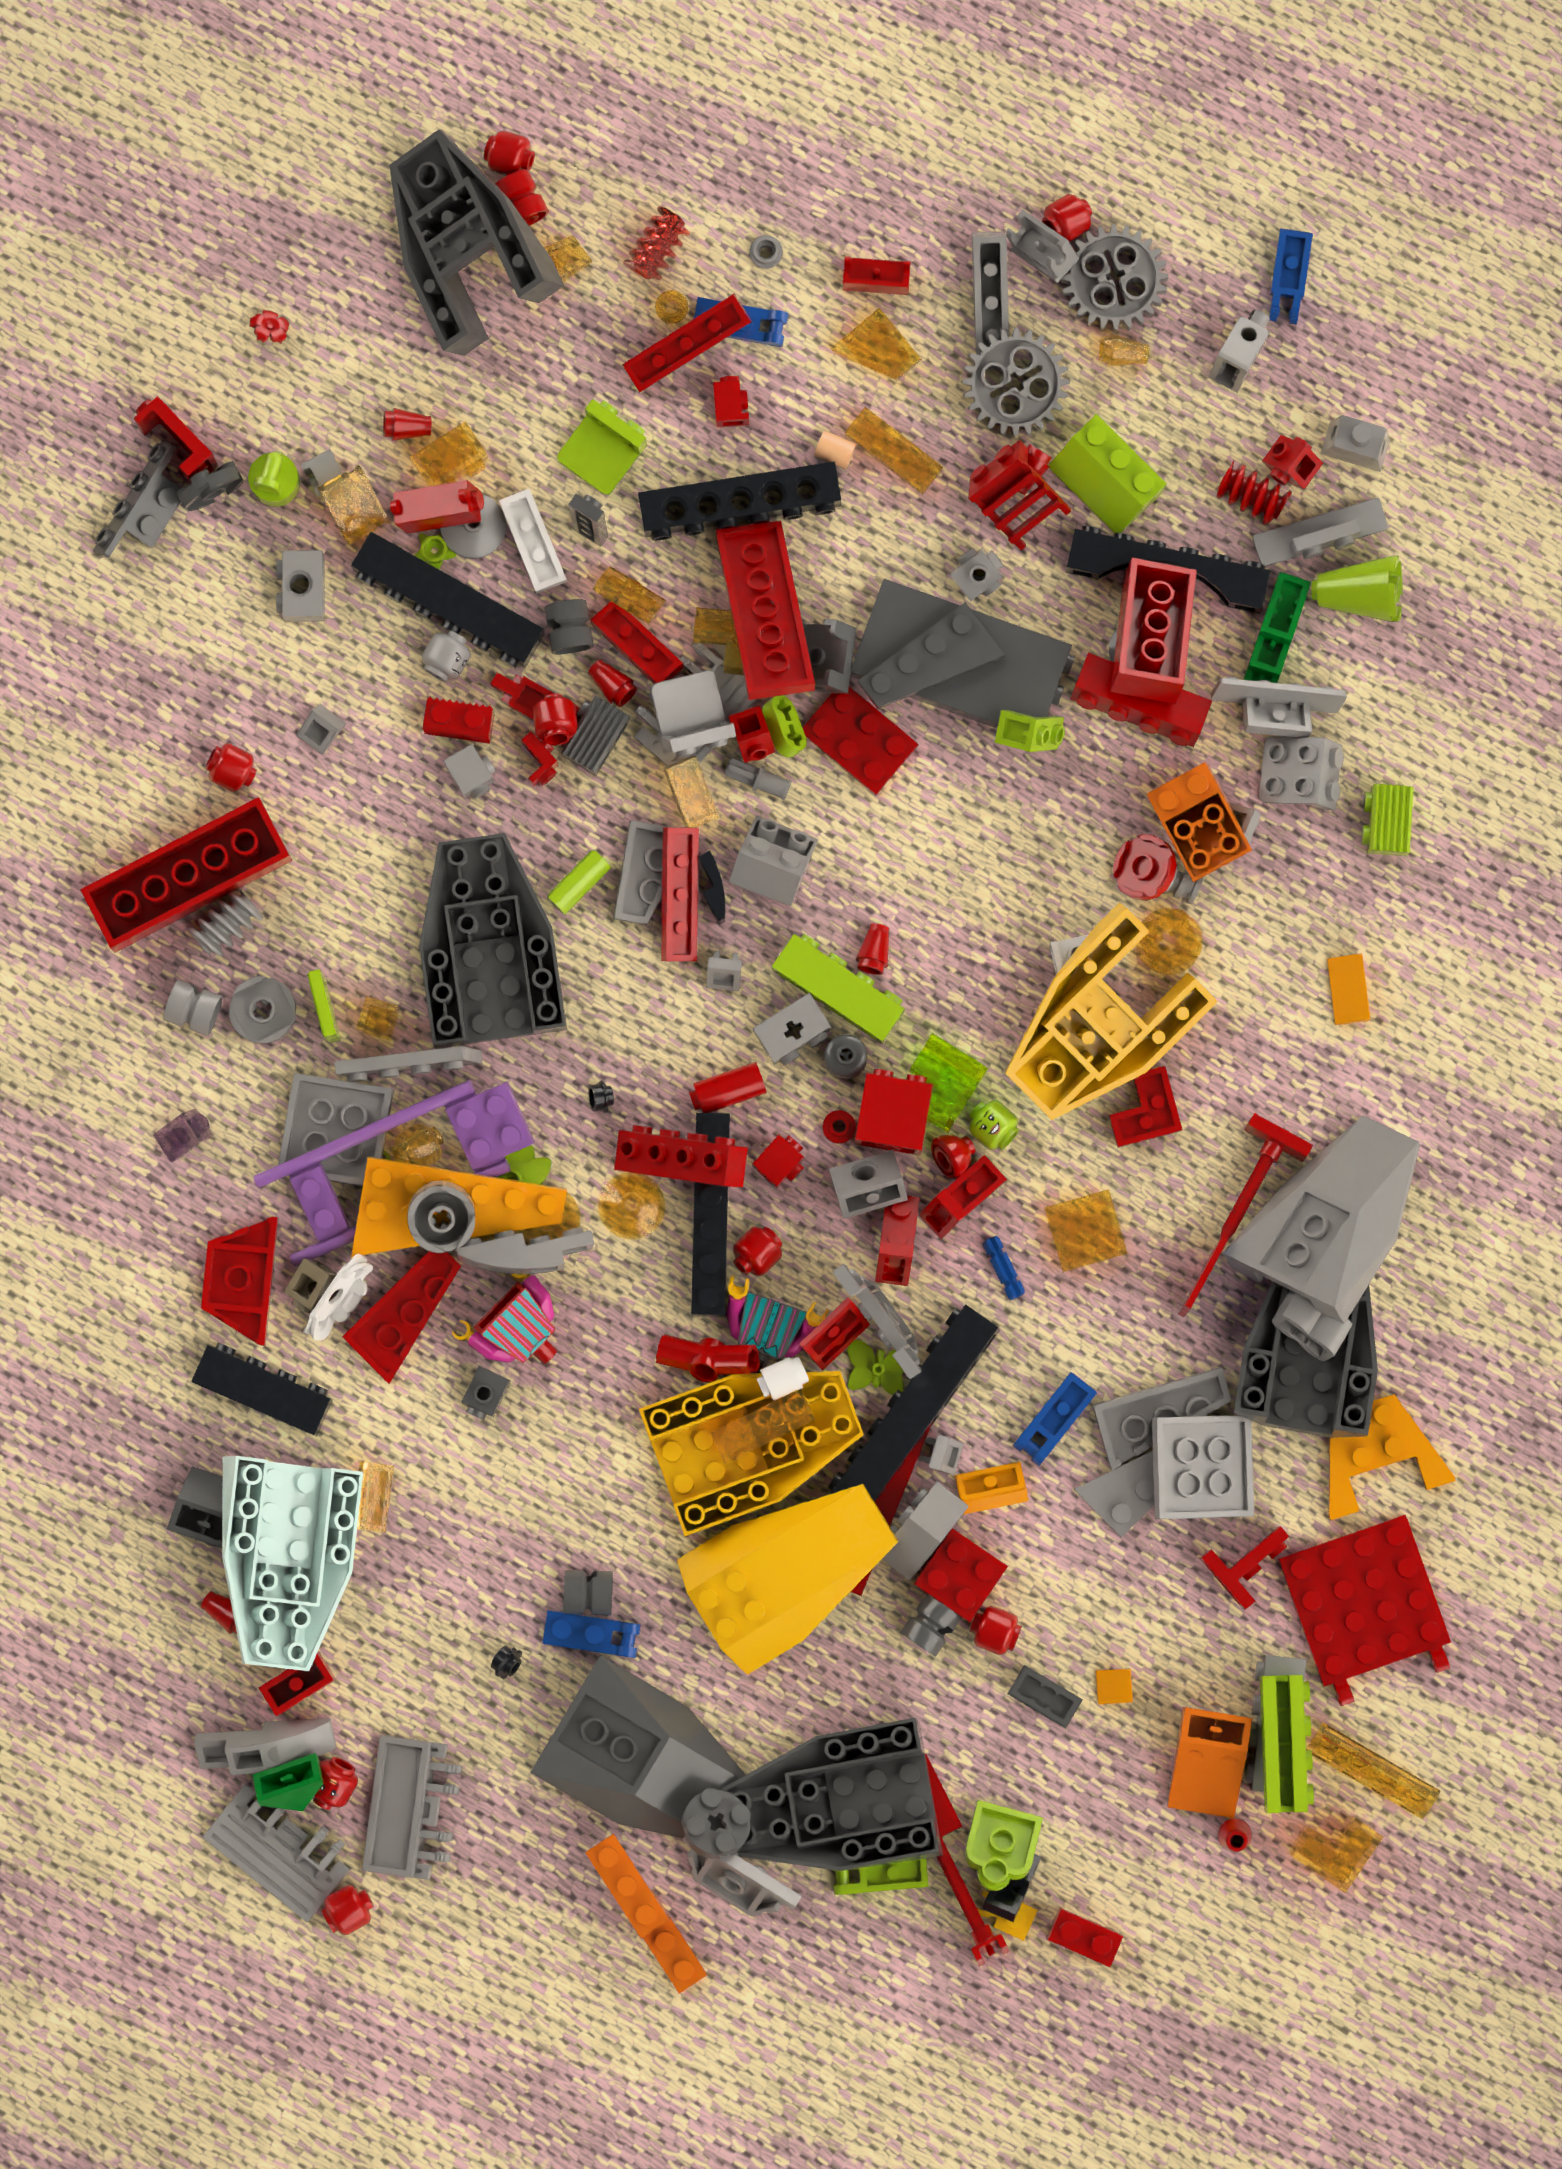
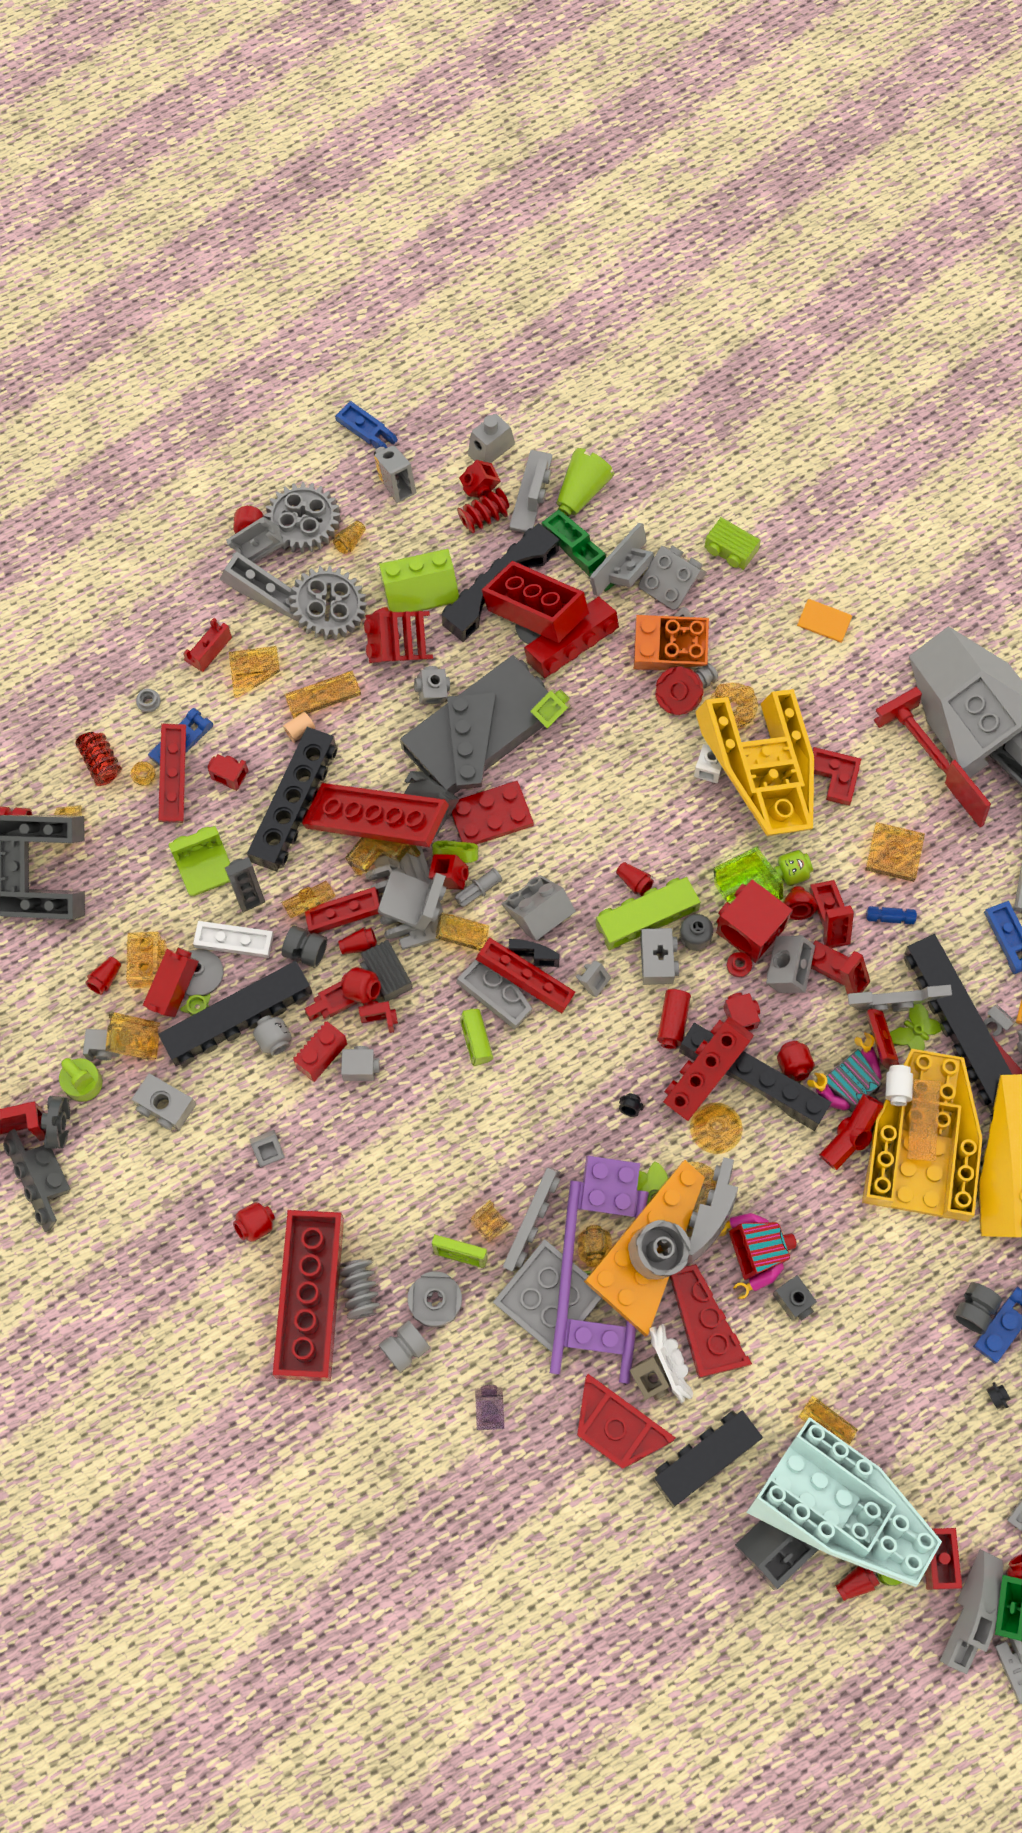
camera: 60 degrees left, 15 degrees down
dark grey wedge [419,833,567,1049] -> none

